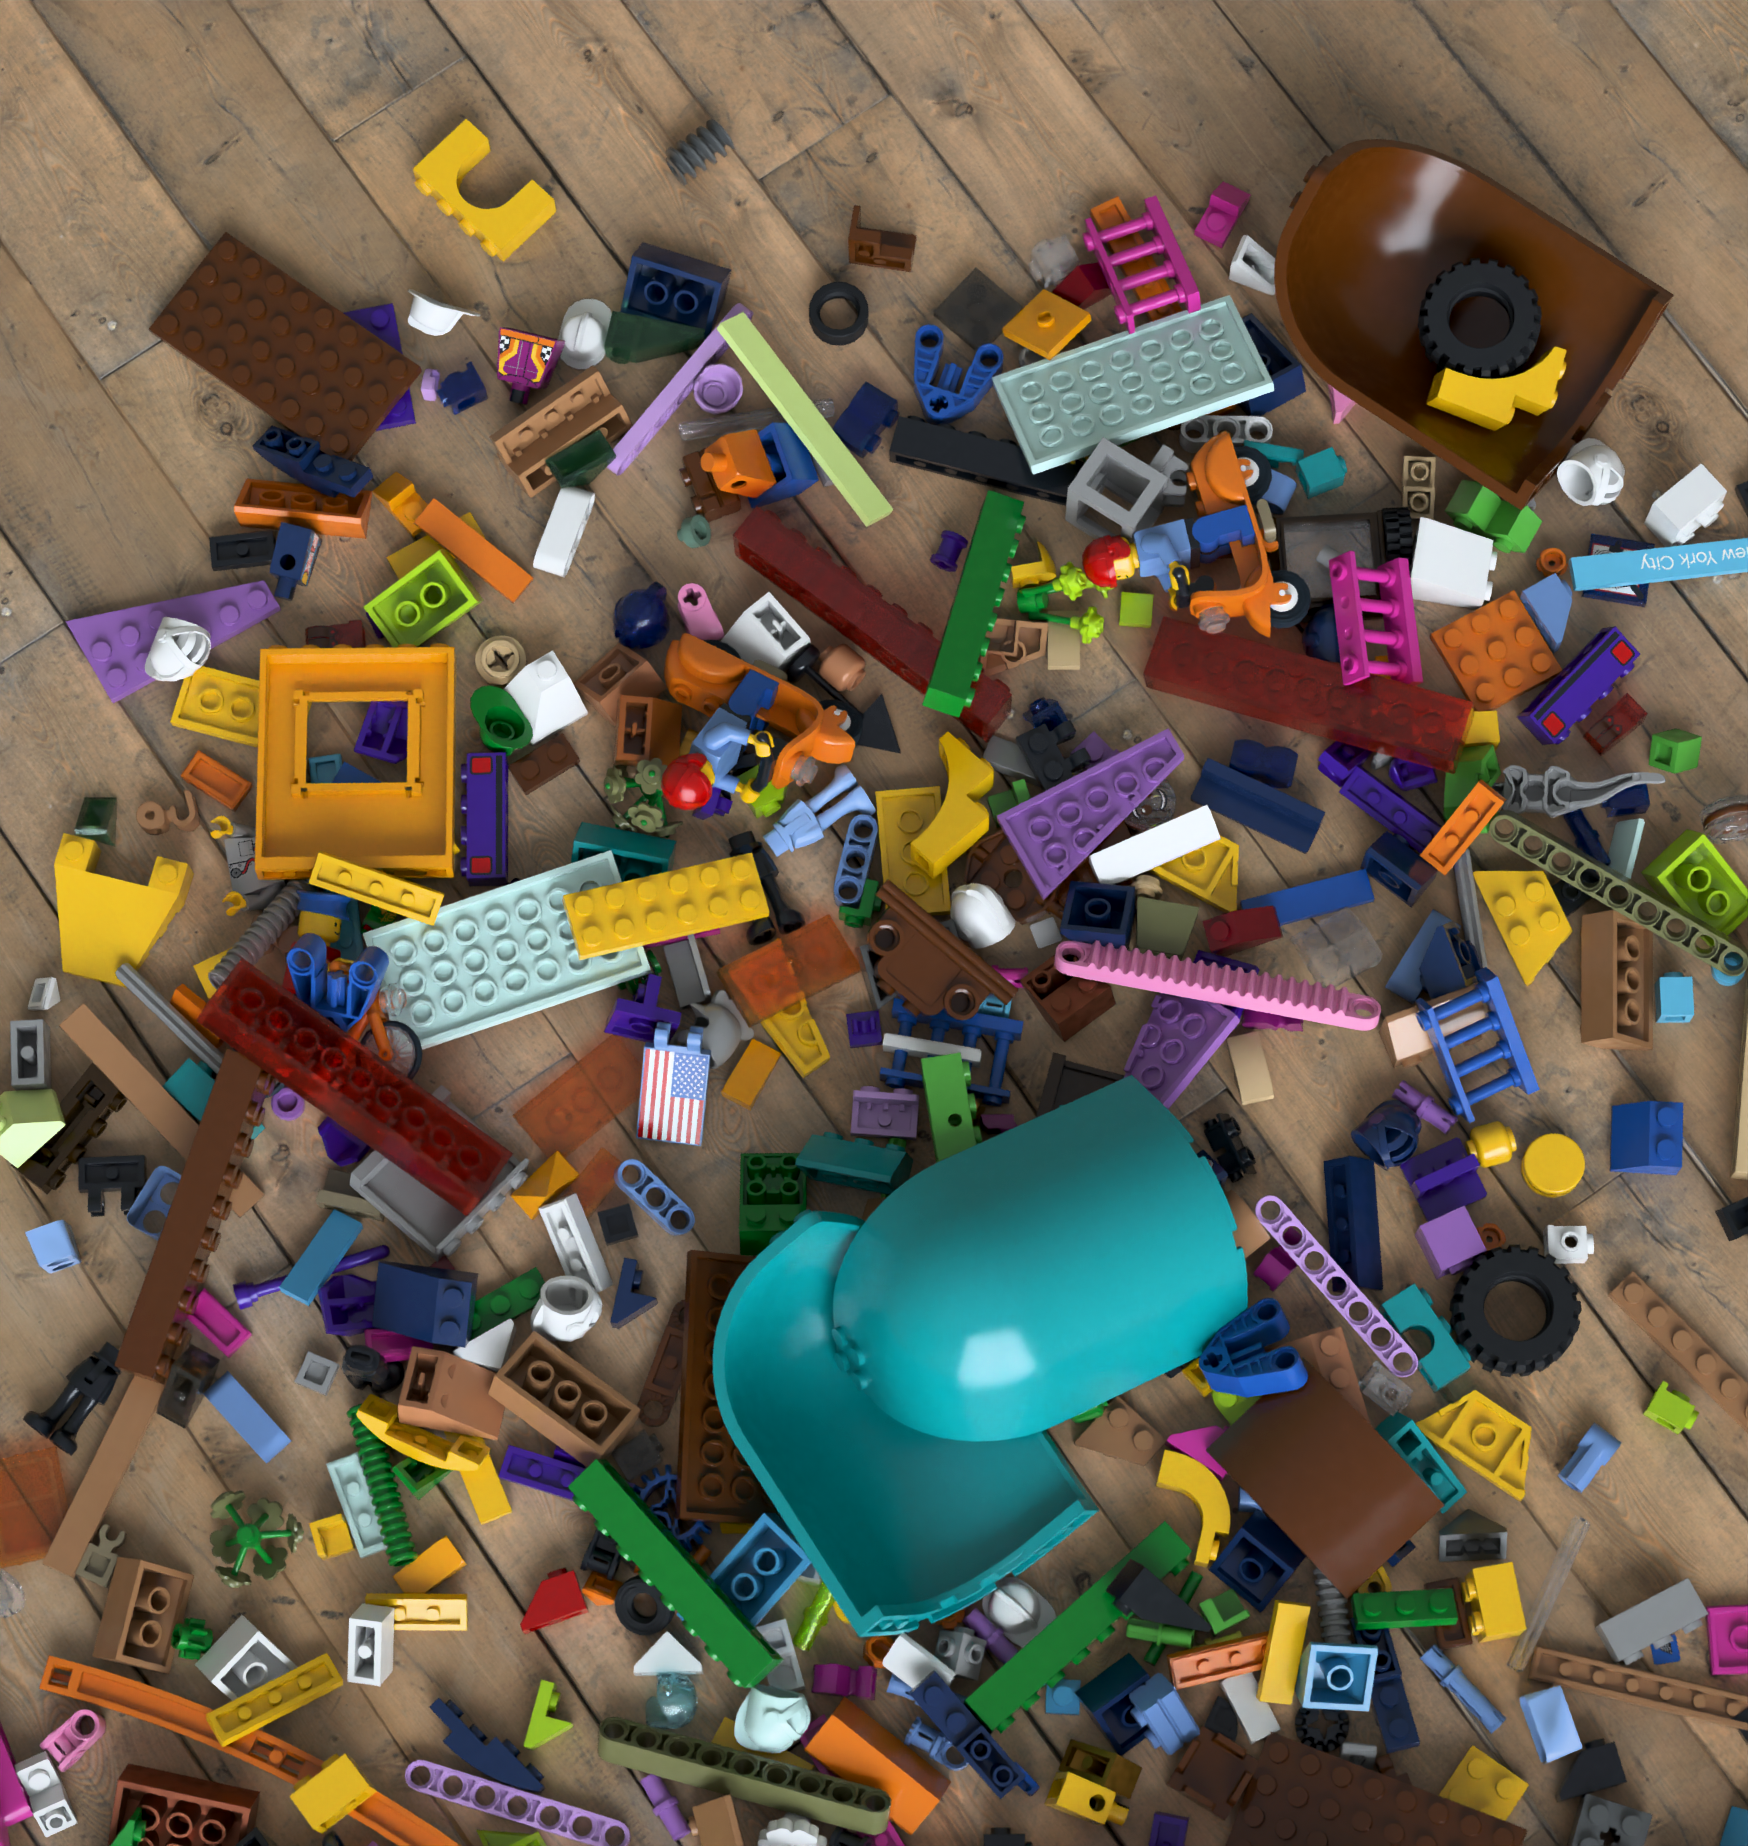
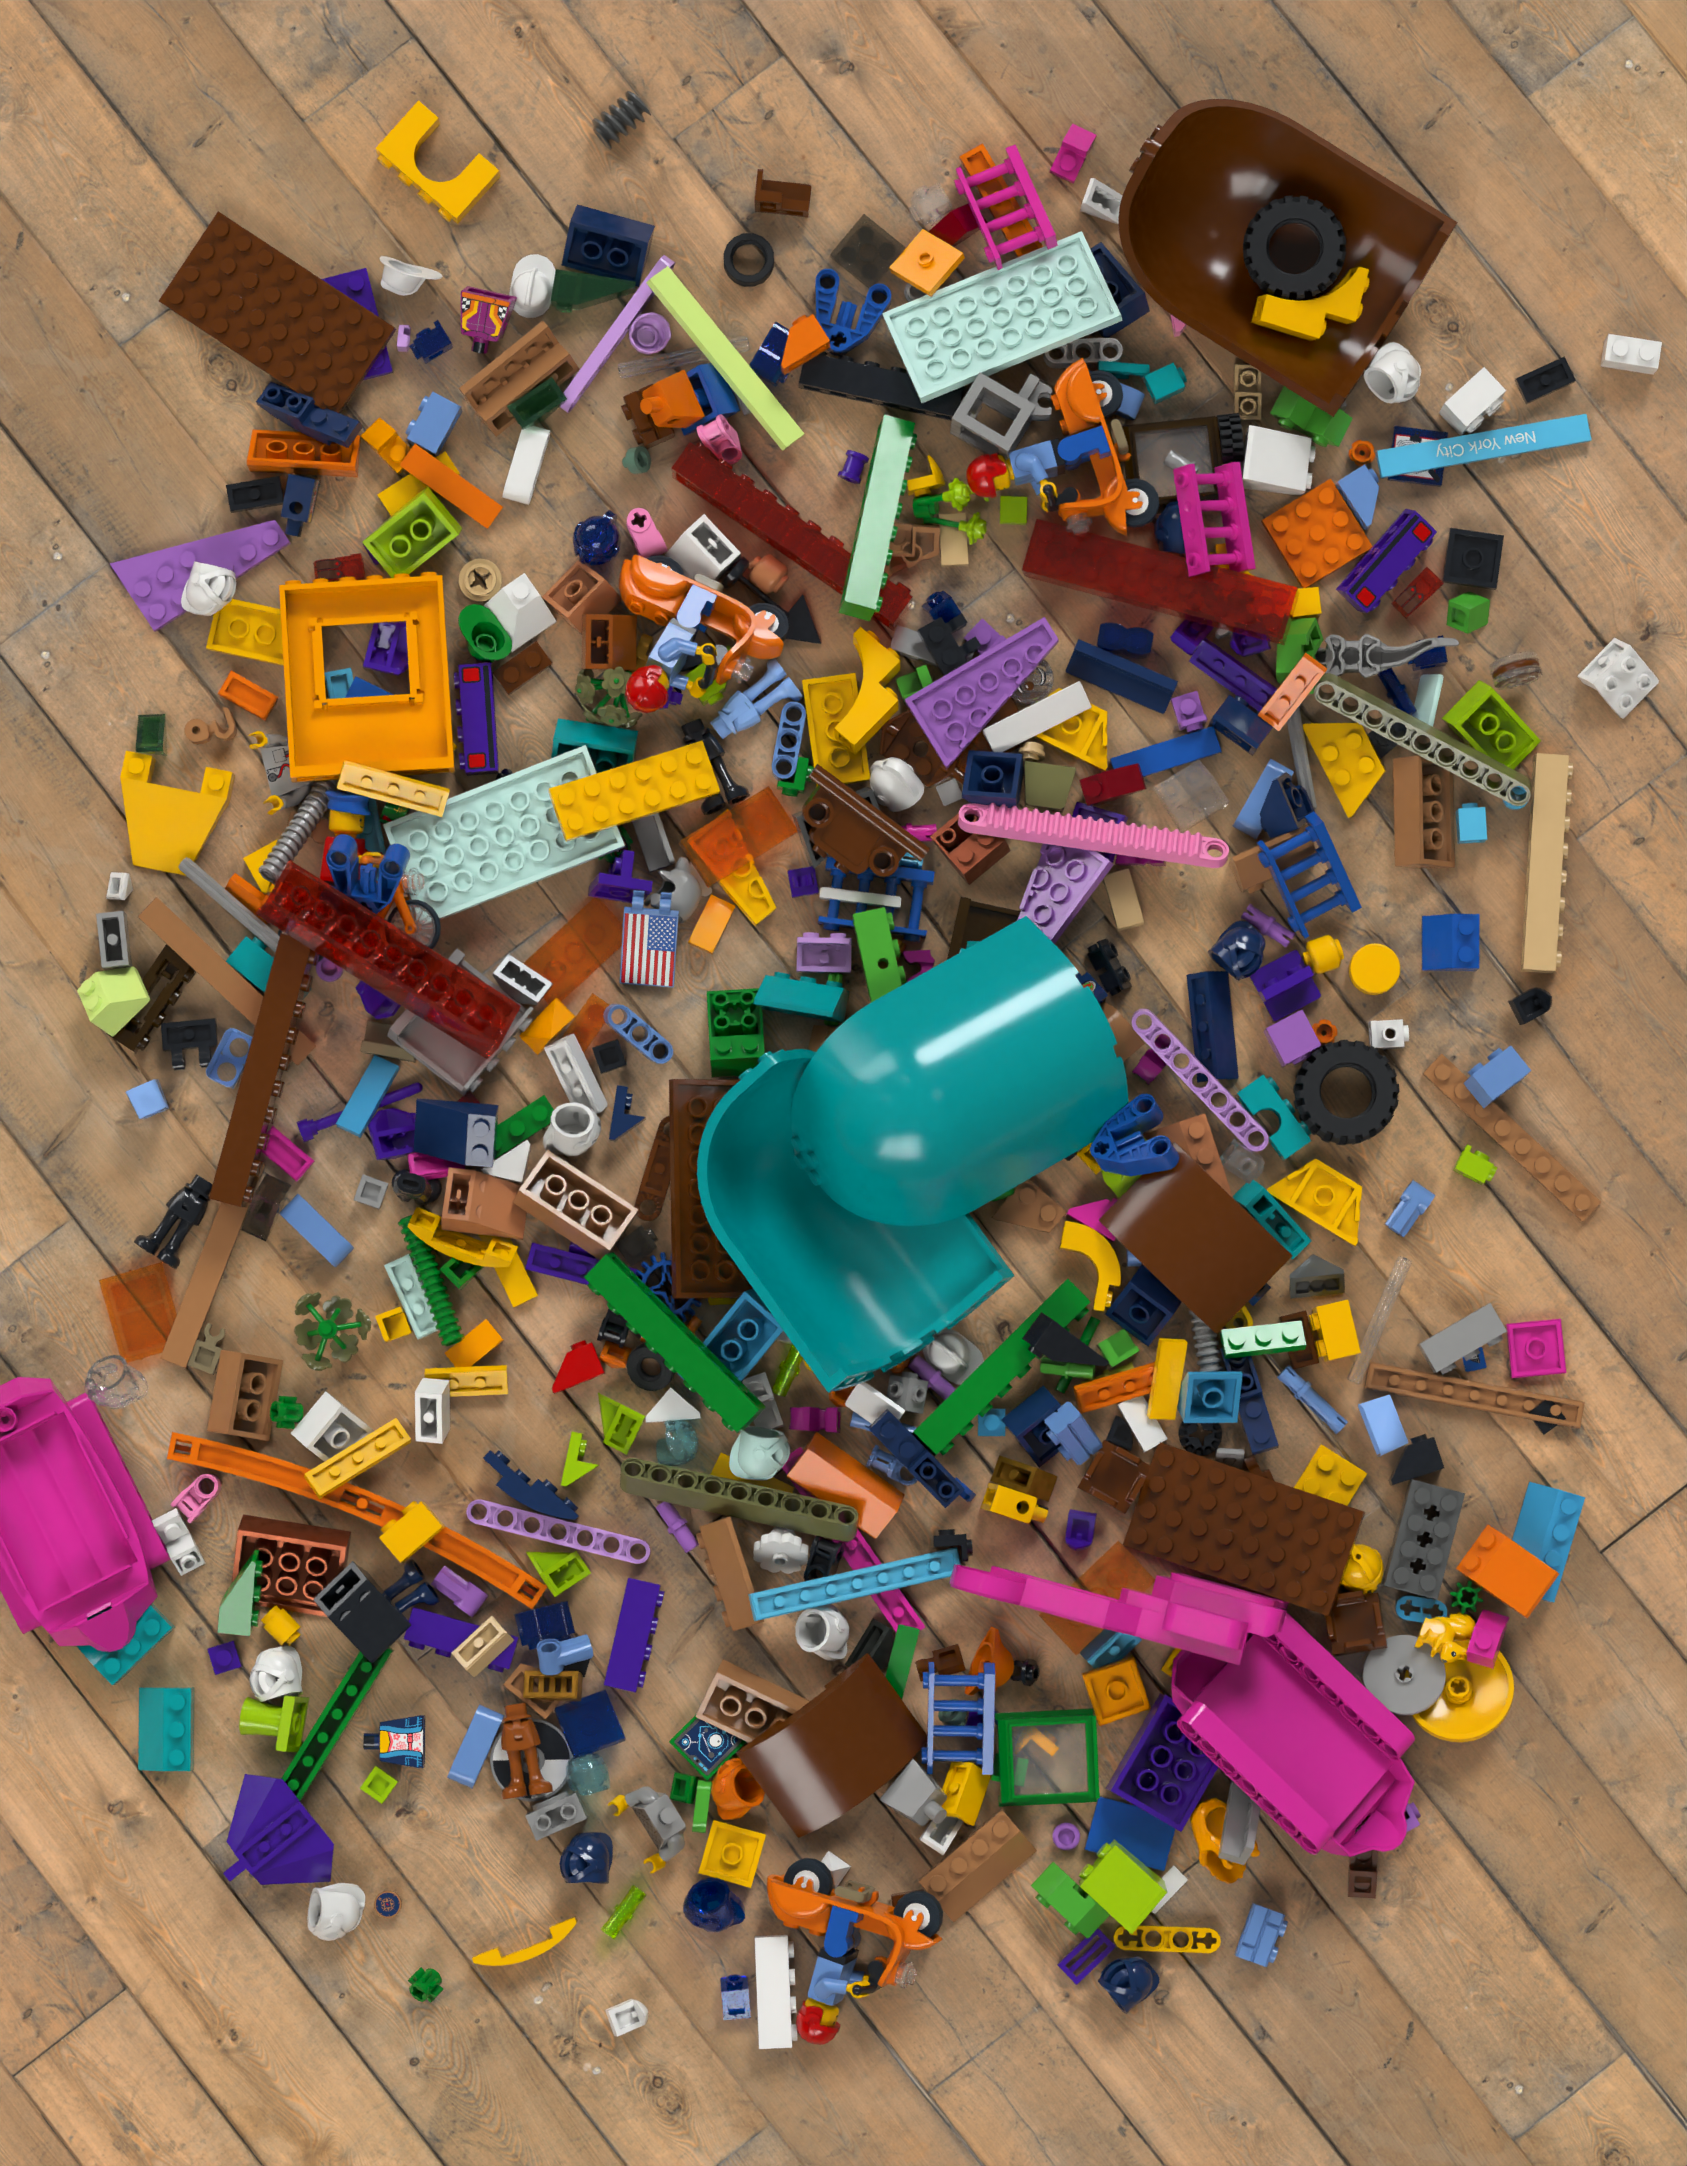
camera: 10 degrees left, 10 degrees up
none -> medium blue brick [405,391,463,457]
none -> dark grey slope [492,954,553,1005]
none -> lime slope [598,1393,646,1455]
none -> bright pink piece [697,414,742,465]
none -> orange slope [781,314,830,375]
none -> medium lavender bracket [1171,691,1207,733]
none -> black plate [1442,528,1504,590]
none -> medium blue brick [1463,1046,1531,1109]

